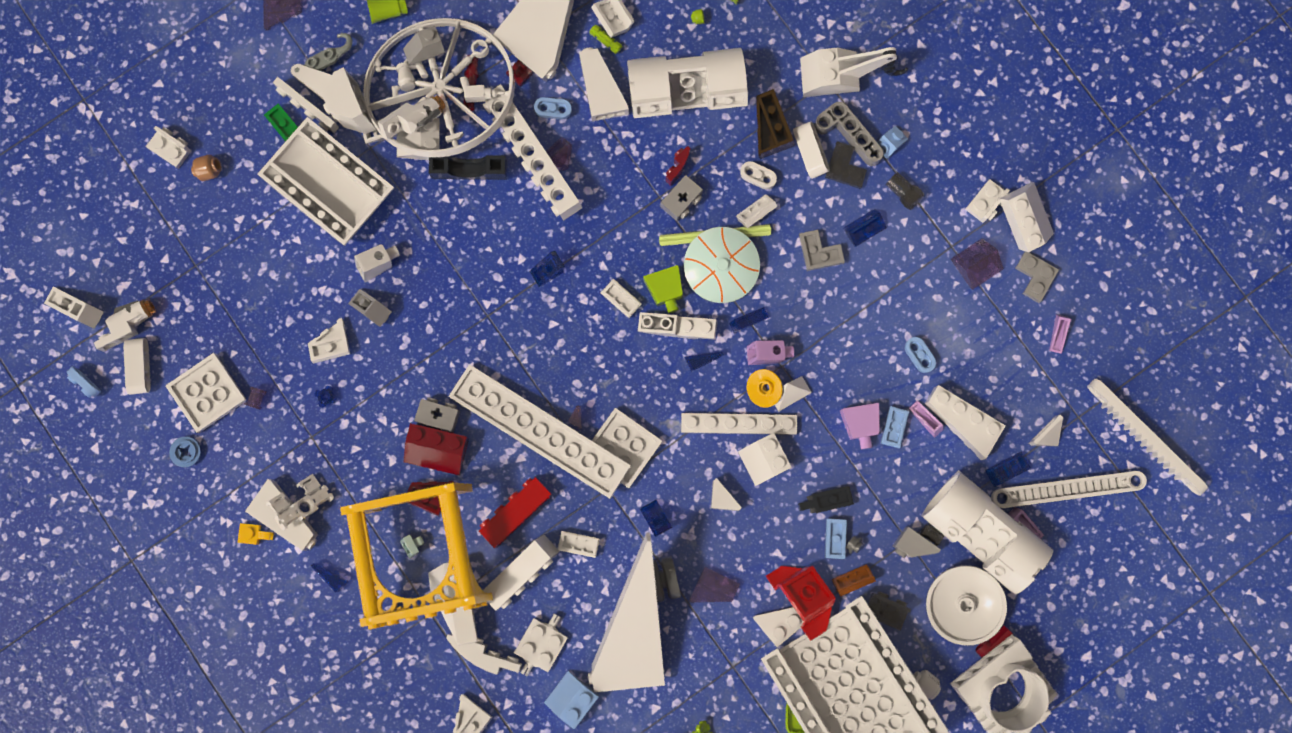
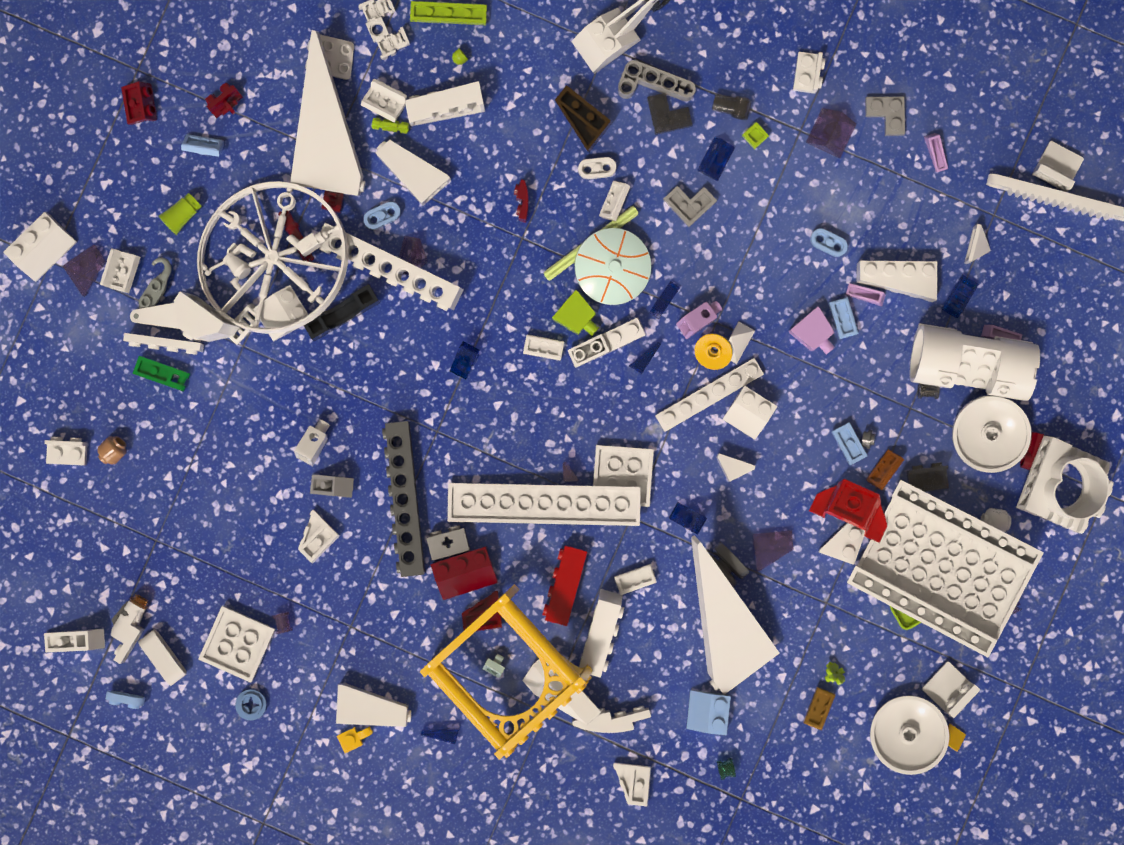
camera: 30 degrees left, 5 degrees up
white slope [258,117,394,246] -> none
white piece [266,474,334,531] -> none
clear blue plate [314,386,337,408] -> none
white plate [378,95,445,140] -> none
light grey slope [403,25,445,66] -> none
white plate [514,614,568,676] -> none
white cylinder [627,48,748,118] -> none
light grey brick [660,175,703,221] -> none
white beam [793,121,830,179] -> none
black hinge [798,486,854,514] -> none
light blue bracket [877,126,908,158] -> none
light grey slope [892,527,941,558] -> none
white gear [991,471,1147,508] -> none
white slope [999,182,1054,252] -> none
none -> white bracket [100,248,140,293]
none -> dark grey brick [382,421,425,577]
none -> white wedge [405,81,485,126]
none -> lime plate [742,122,769,150]
none -> white bracket [1032,141,1084,192]

